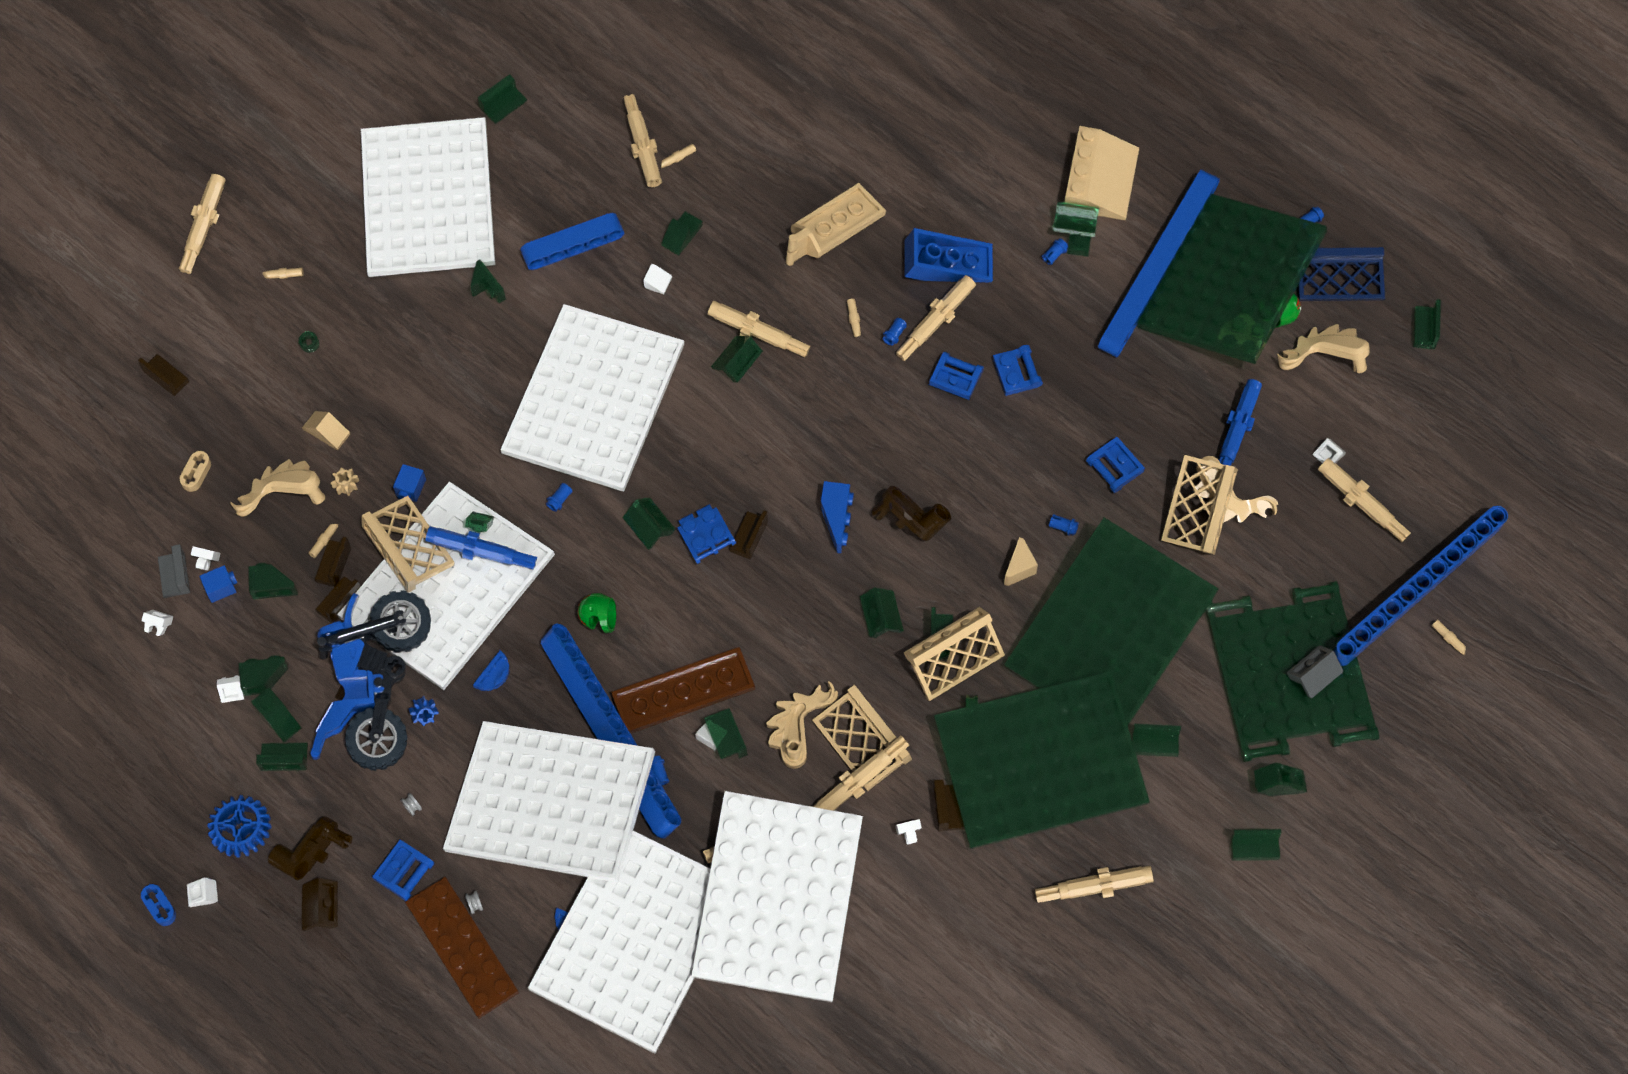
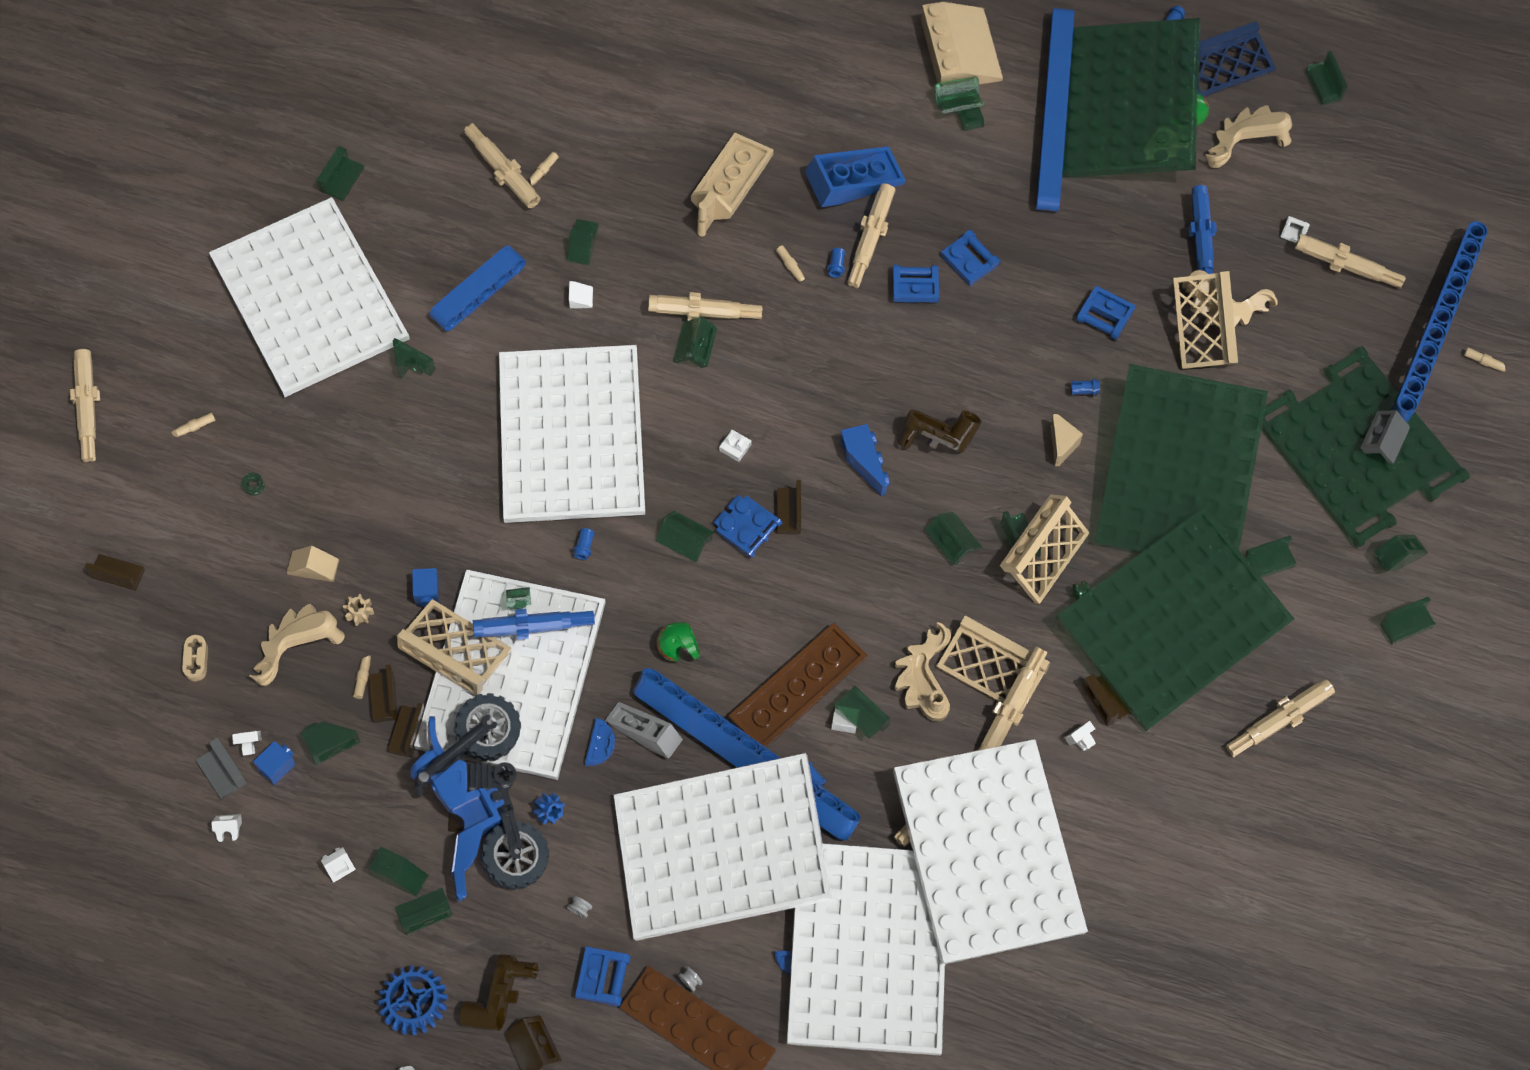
camera: 25 degrees left, 0 degrees up
clear green slope [239,655,289,696] -> none
blue pin [1042,238,1068,265] -> none
none -> light grey slope [605,702,683,759]
none -> white tile [719,430,751,462]

